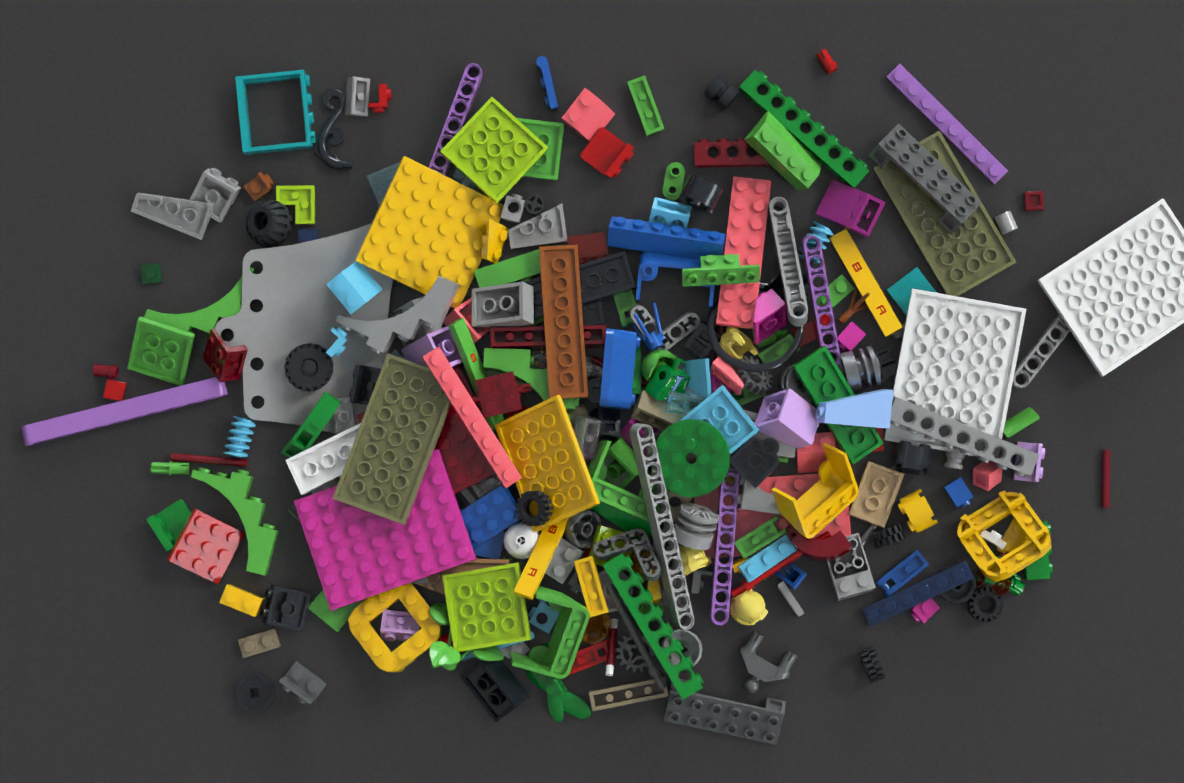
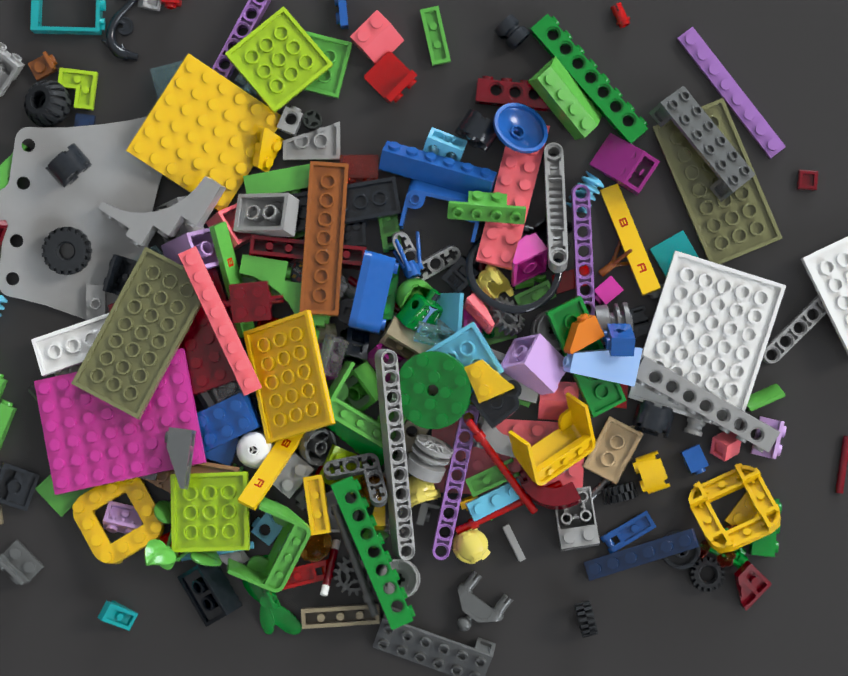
camera: 10 degrees right, 0 degrees up
green slope [281,391,341,458] -> none
medium azure slope [326,262,383,315] -> none
medium azure bracket [326,326,348,358] -> none
black tyre [515,491,553,526] -> none
bright green plate [663,162,685,201] -> none
blue slope [774,562,807,589] -> none
bright green plate [816,274,855,308] -> none
dark pink bracket [910,598,940,623] -> none
white plate [980,530,1007,550] -> none
light grey beam [995,211,1018,235] -> none
none -> black brick [45,143,92,188]
none -> teal slope [97,600,138,631]
none -> dark grey slope [165,427,196,490]
none -> yellow wing [464,359,514,403]
none -> red bar [465,418,538,514]
none -> blue dish [493,103,548,153]
none -> orange slope [563,313,605,354]
none -> blue brick [603,323,635,356]
none -> dark red wing [734,560,772,611]

